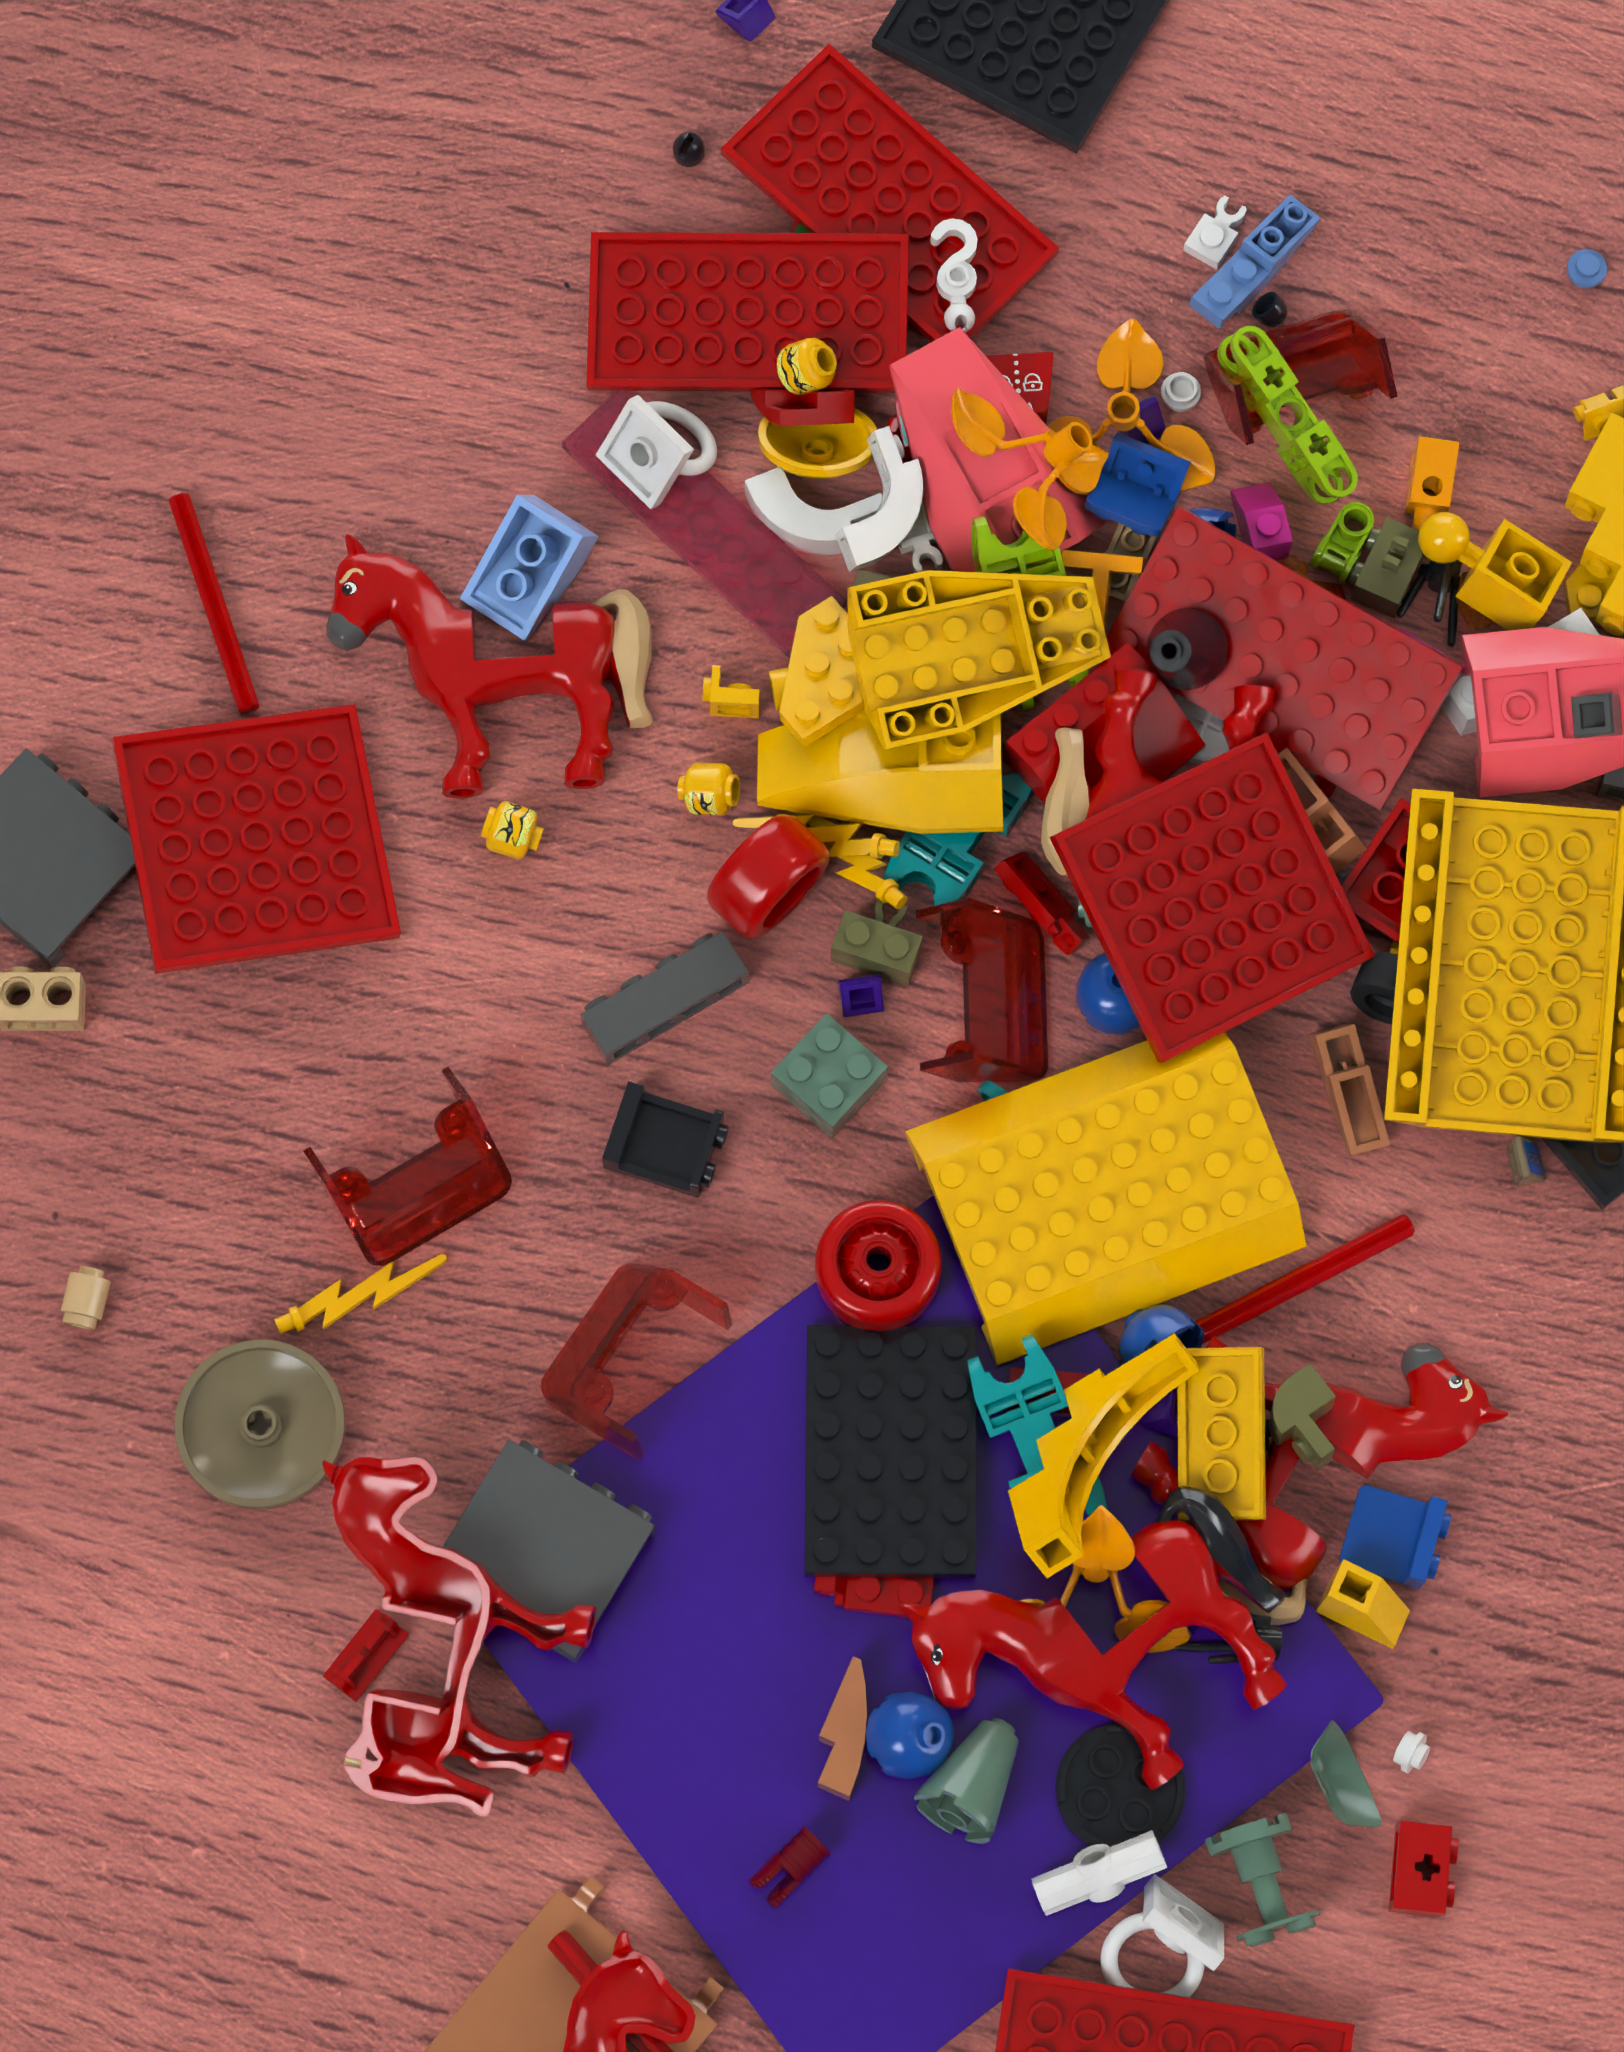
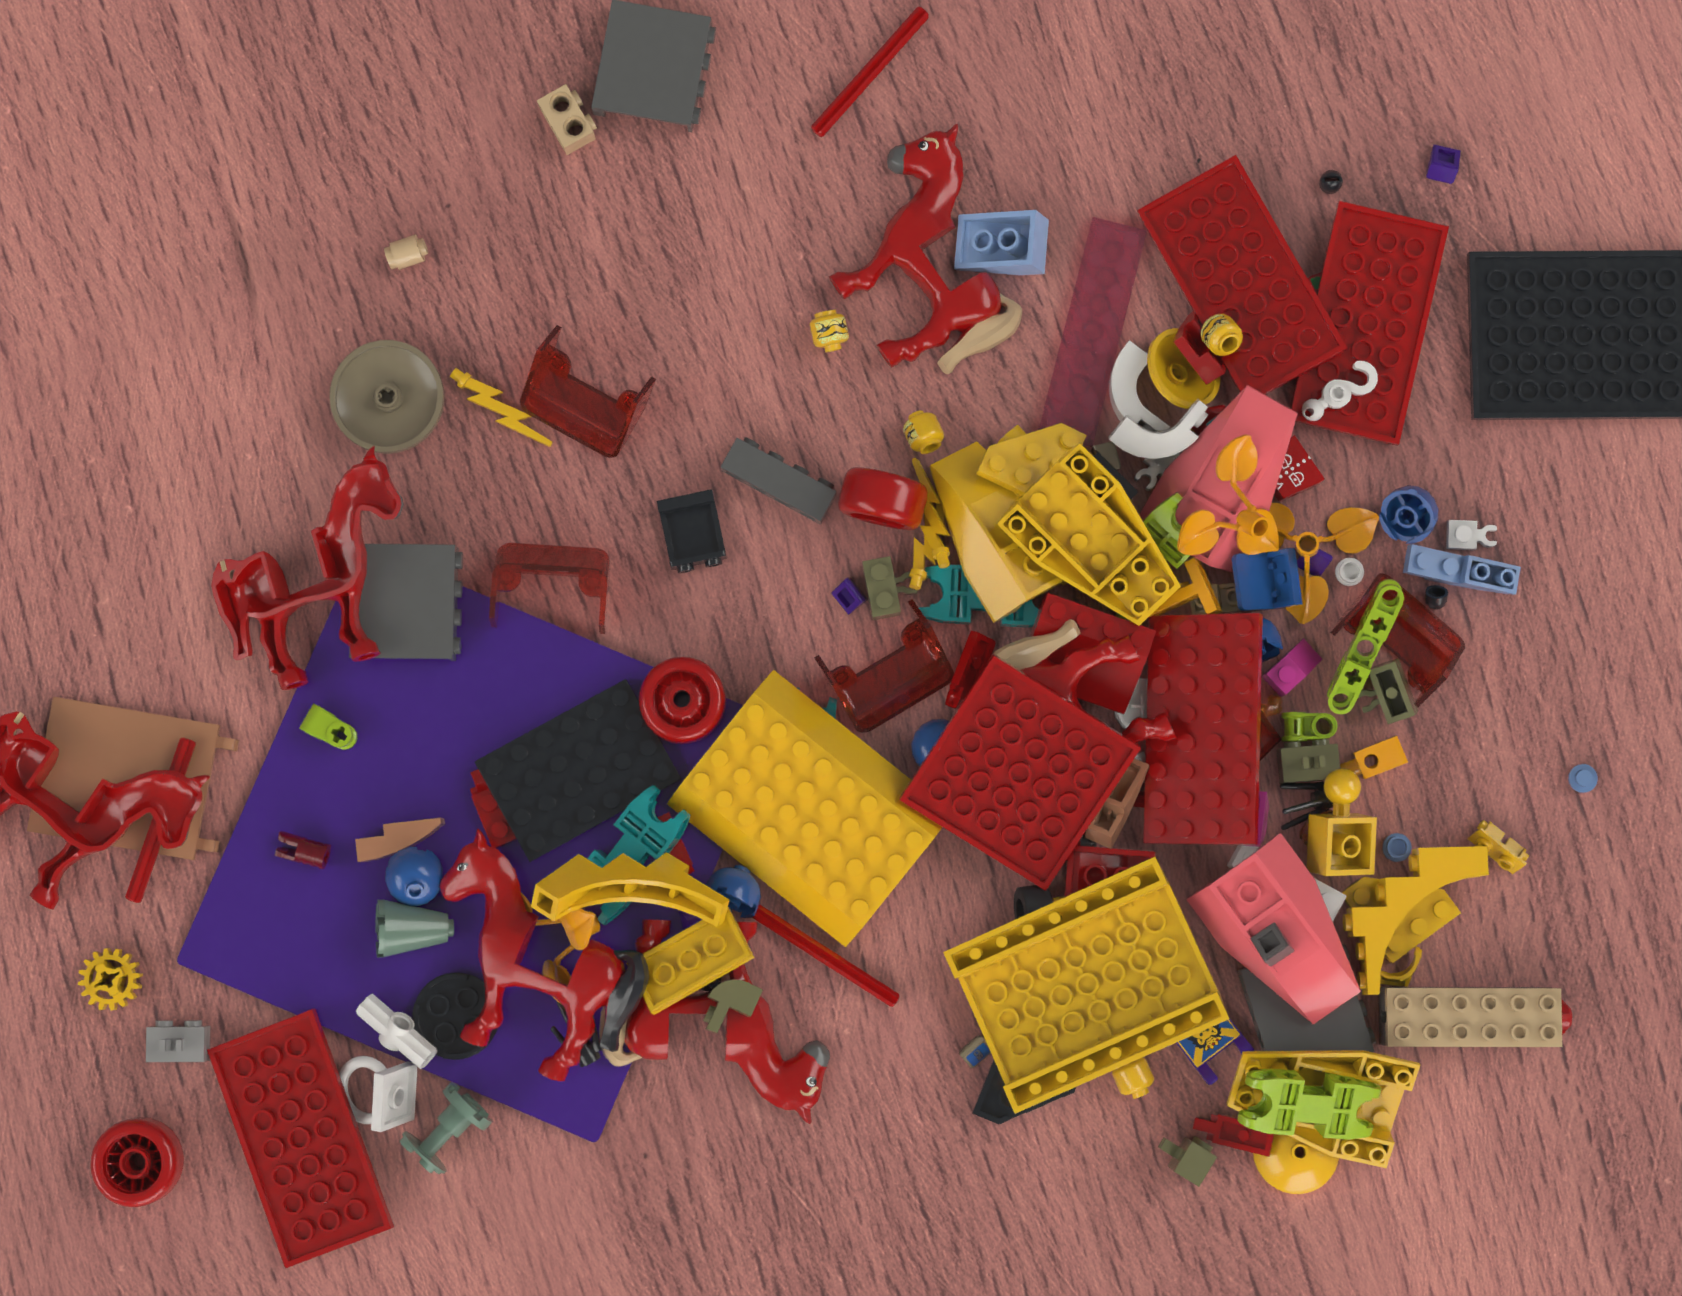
camera: 60 degrees right, 10 degrees up
red plate [112,704,401,974] -> none
red hinge [323,1609,409,1702] -> none
white tile [596,395,717,509] -> none
yellow bracket [702,665,760,719] -> none
sand green brick [771,1013,888,1138] -> none
cone [1147,608,1228,690] -> none
nougat slope [1309,1023,1390,1156] -> none
sand green piece [1311,1720,1382,1827] -> none
yellow slope [1315,1559,1410,1649] -> none
blue bracket [1339,1485,1452,1590] -> none
red brick [1388,1821,1459,1917] -> none
white plate [1393,1731,1430,1774] -> none
none -> lime piece [299,703,357,750]
none -> olive brick [1358,658,1419,724]
none -> blue cylinder [1379,485,1439,544]
none -> medium blue plate [1382,833,1412,862]

